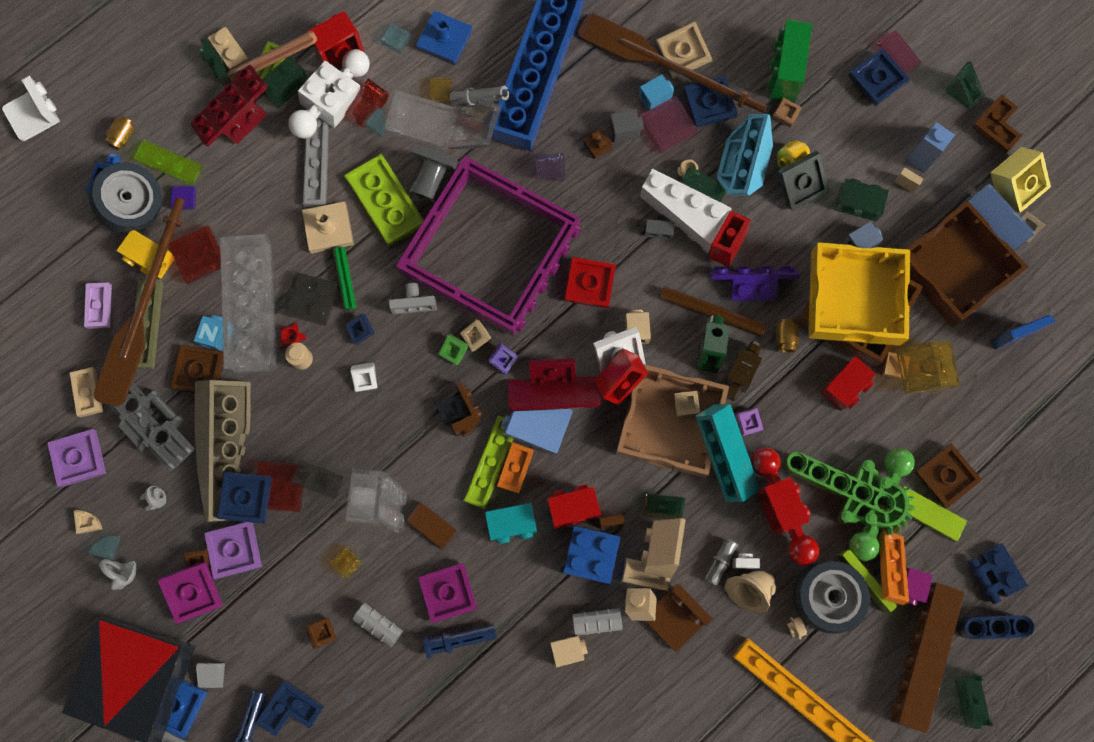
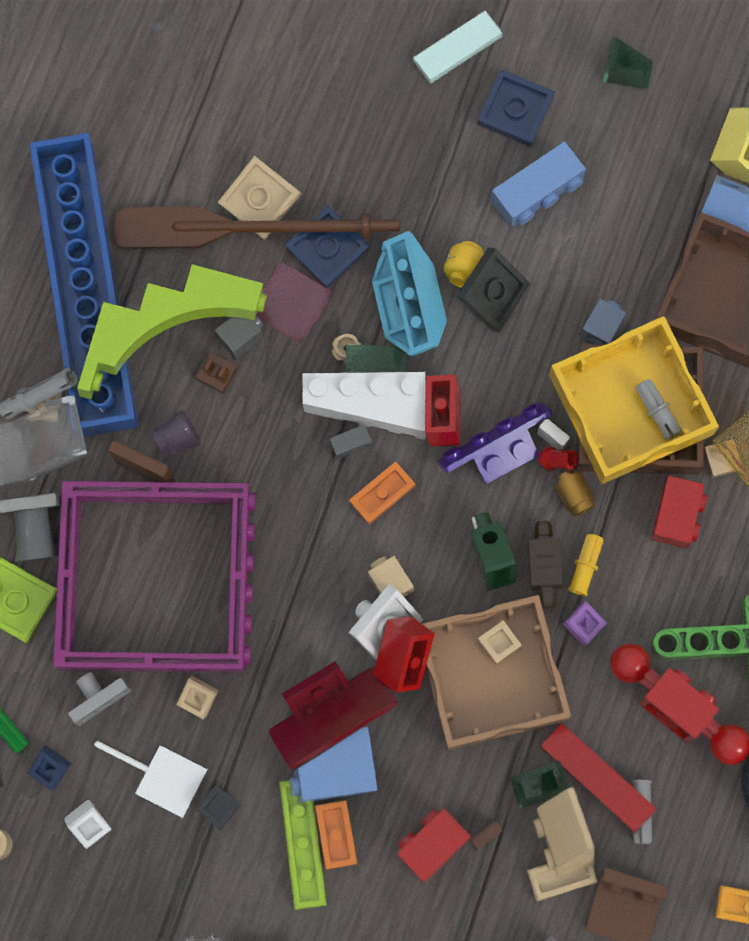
camera: 25 degrees left, 0 degrees up
bright green tile [438,334,469,365] -> none
reddish brown bracket [451,381,483,437] -> none
teal brick [485,503,537,545] -> none
dark purple tile [487,343,519,375] -> none
blue brick [563,526,620,584] -> none
red plate [565,257,616,309] -> none
tan brick [625,588,657,621] -> none
dark azure brick [638,75,674,113] -> none
reddish brown axle [659,286,766,336] -> none
teal brick [695,404,760,502] -> none
tan piece [724,571,776,613] -> none
white plate [732,554,760,569] -> none
green brick [767,19,813,103] -> none
medium nougat tile [772,98,802,128] -> none
clear green brick [834,179,889,222] -> none
clear pink tile [877,30,921,74] -> none
tan tile [894,168,923,193] -> none
medium blue slope [907,122,955,172] -> none
reddish brown plate [972,94,1022,154] -> none
none -> lime arch [77,264,267,399]
none -> white piece [94,741,207,818]
none -> reddish brown tile [108,440,175,482]
none -> orange plate [349,461,416,525]
none -> light aqua tile [413,11,502,84]
none -> medium blue brick [491,141,586,228]
none -> white tile [537,419,570,450]
none -> red pin [538,446,578,471]
none -> red tile [541,723,656,833]
none -> yellow axle [568,534,604,596]
none -> light grey axle [636,379,682,440]

